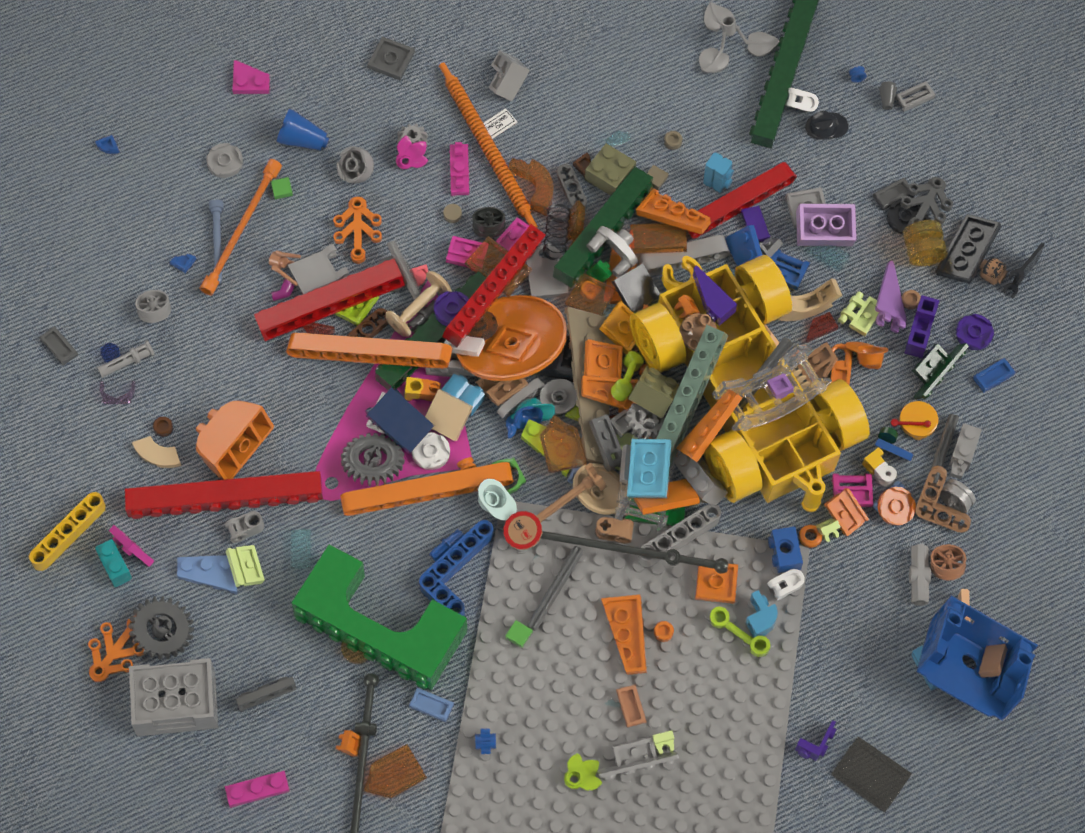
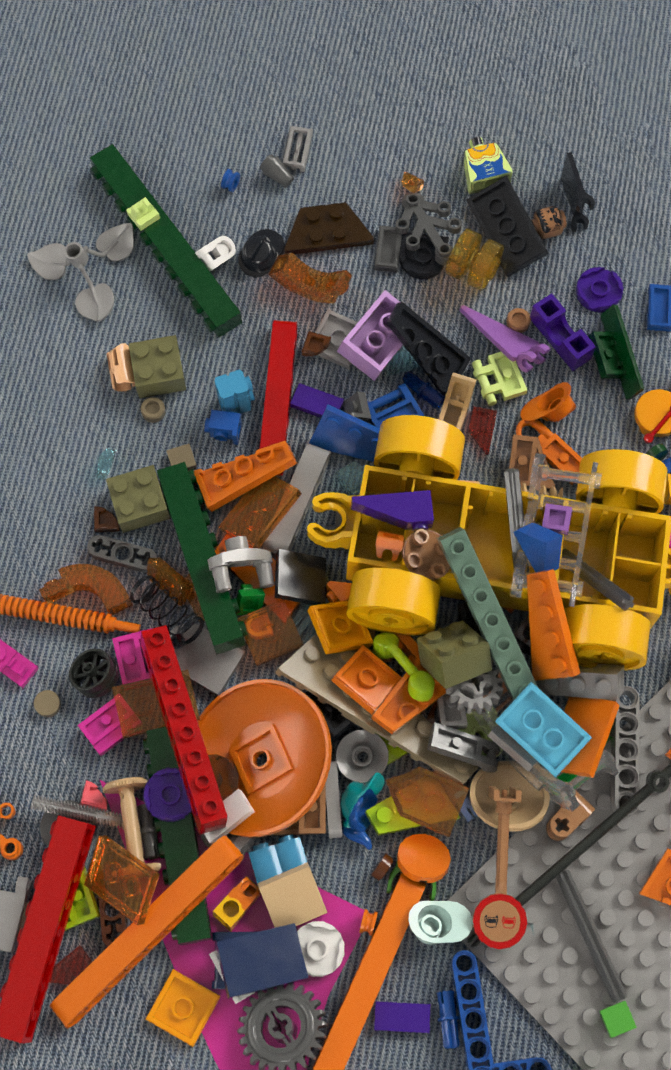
camera: 50 degrees left, 5 degrees up
none -> clear orange tile [84,835,160,925]
none -> light nougat arm [107,343,135,392]
none -> yellowish green tile [126,197,160,231]
none -> olive brick [128,335,187,399]
none -> light orange tile [145,969,221,1047]
none -> blue brick [204,410,242,445]
none -> clear orange arch [268,252,352,303]
none -> dark brown wing [285,202,374,256]
none -> reddish brown tile [302,331,332,356]
none -> reddish brown tile [371,853,394,881]
none -> dark purple tile [374,1001,431,1033]
none -> black wing [386,302,471,398]
none -> orange tile [397,834,451,883]
none -> clear orange tile [401,172,425,194]
none -> clear blue axle [402,371,445,410]
none -> torso [464,137,513,194]
none -> blue slope [513,523,563,572]
none -> dark grey axle [561,549,634,610]

